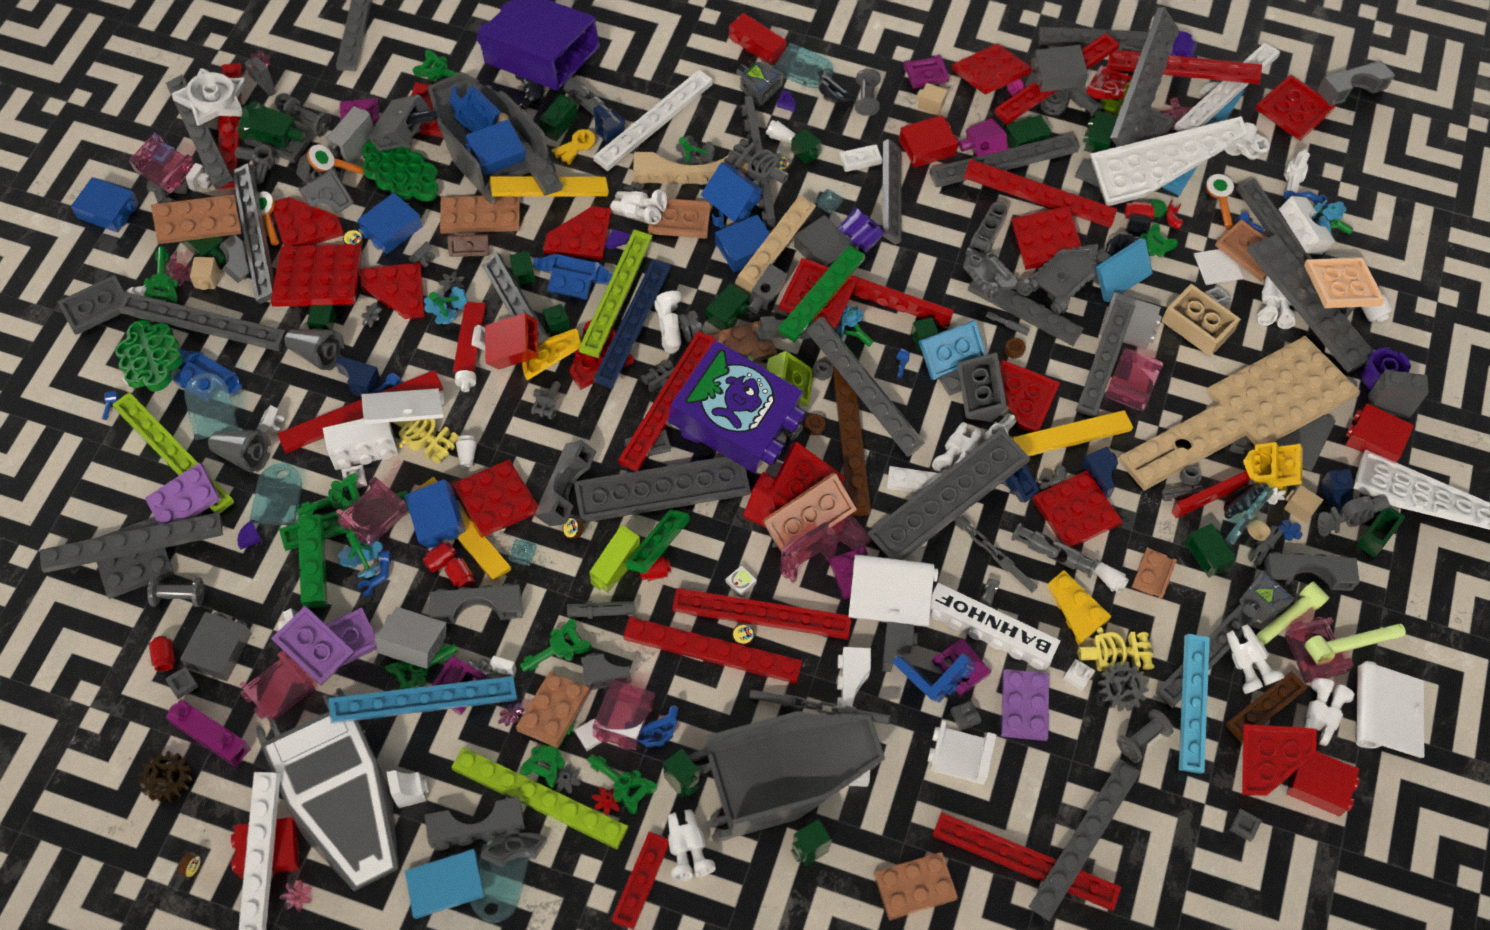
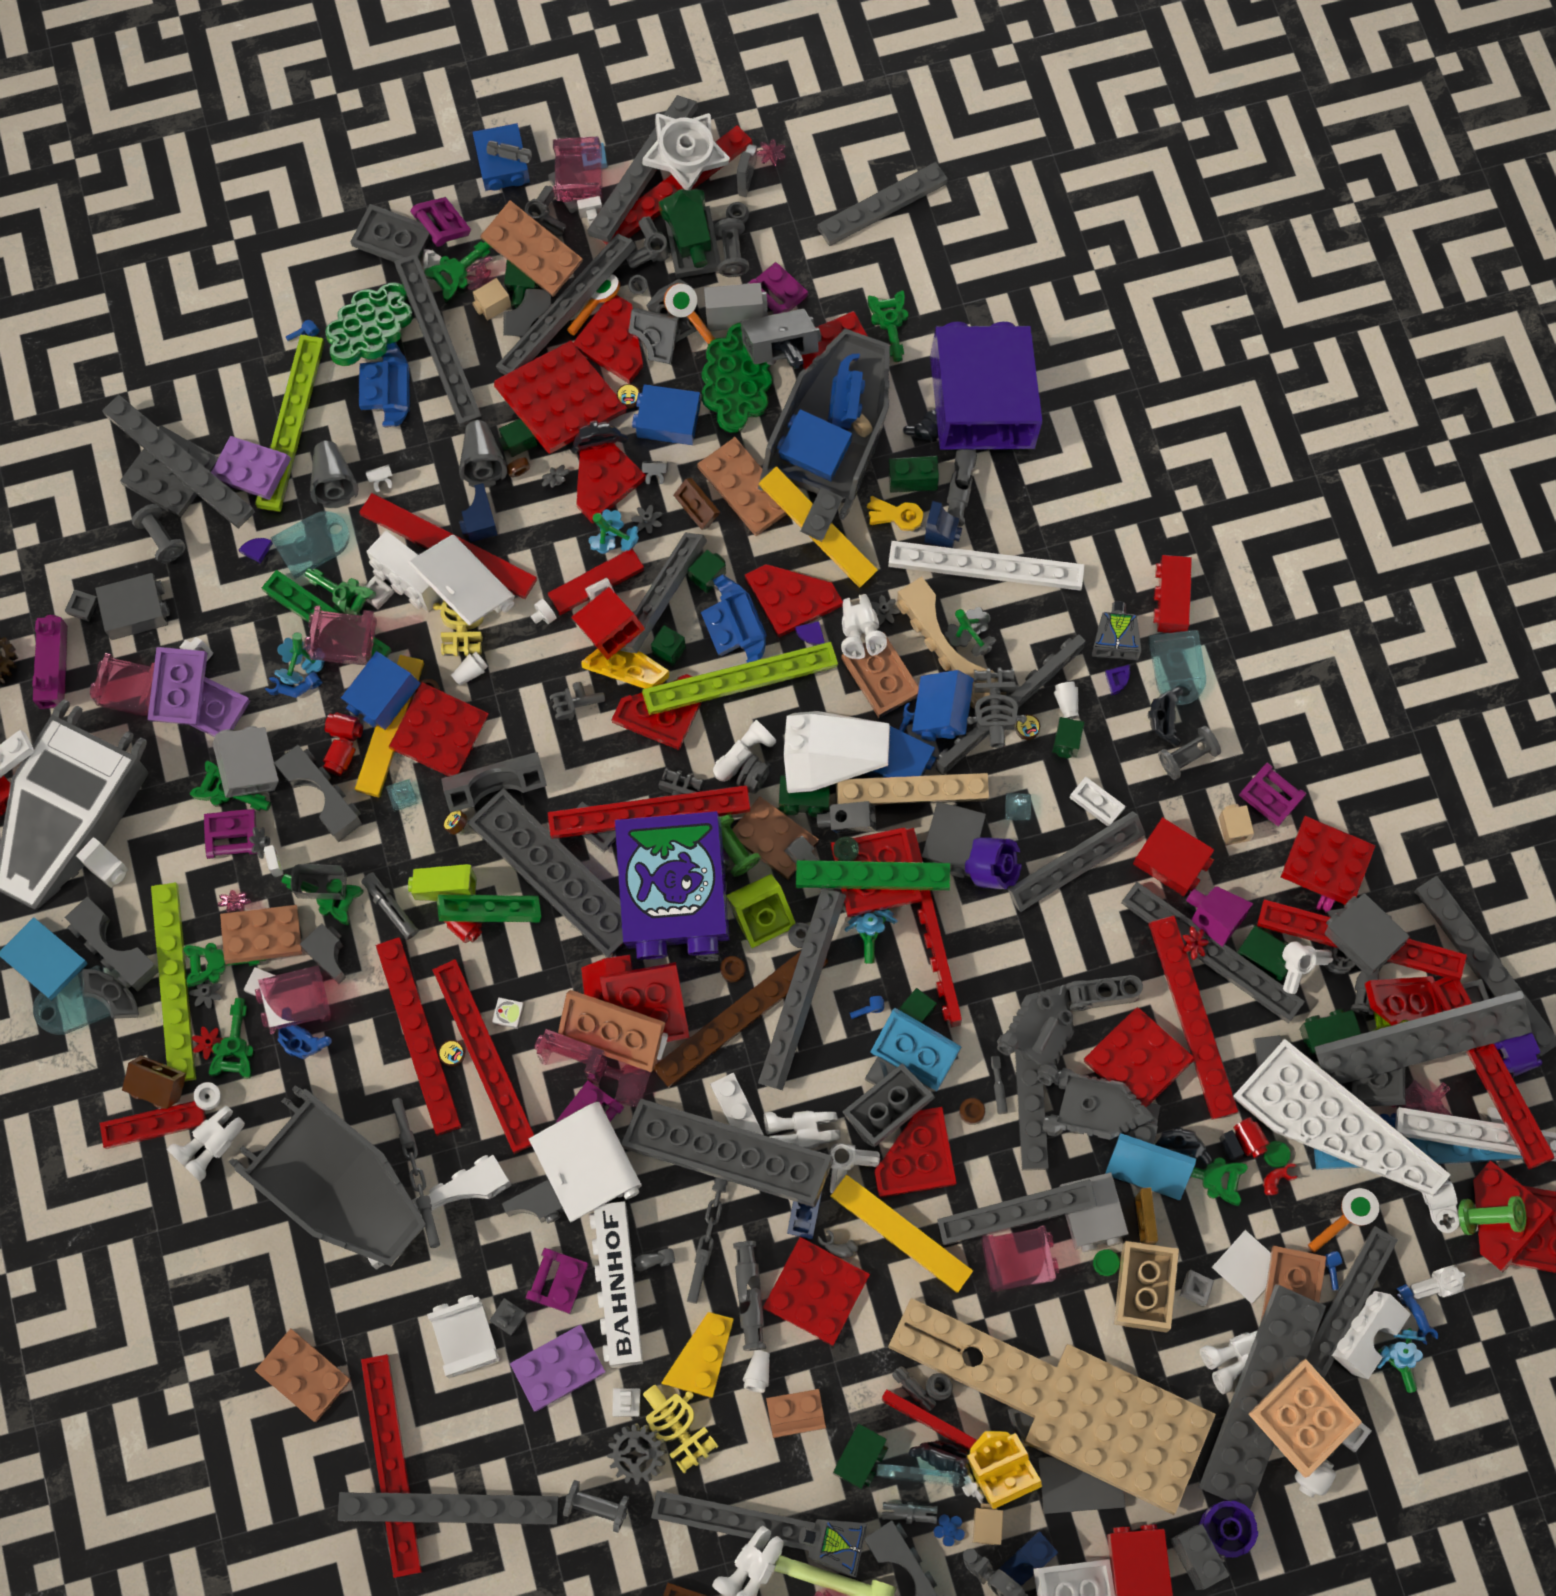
camera: 60 degrees right, 10 degrees up
red brick [149,636,175,672] -> none
clear light blue tile [185,373,239,441] -> none
green brick [298,514,327,608] -> none
dark azure plate [328,676,517,723] -> none
blue hand [373,373,402,393] -> none
dark blue plate [594,259,671,389] -> none
dark green piece [663,749,700,798] -> none
dark green piece [791,819,831,867] -> none
blue bracket [892,654,976,703] -> none
dark blue arch [1082,447,1118,498] -> none
medium azure plate [1179,634,1210,774] -> none
tan tile [1247,520,1271,541] -> none
none -> reddish brown brick [122,1056,186,1109]
none -> white tile [194,1082,221,1110]
none -> dark grey piece [291,864,347,900]
none -> magenta plate [410,197,471,247]
none -> dark grey axle [486,141,532,163]
none -> reddish brown tile [507,457,530,478]
none -> black piece [570,420,628,454]
none -> dark grey hinge [628,275,648,295]
none -> white wedge [784,711,890,793]
none -> clear green tile [833,836,859,861]
none -> green piece [1093,1249,1120,1276]
none -> pearl gold tile [1135,1187,1158,1245]
none -> red plant [1183,926,1209,960]
none -> white axle [1282,942,1333,994]
none -> bright green hose [1458,1196,1526,1235]
none -> red plate [1473,1160,1555,1272]

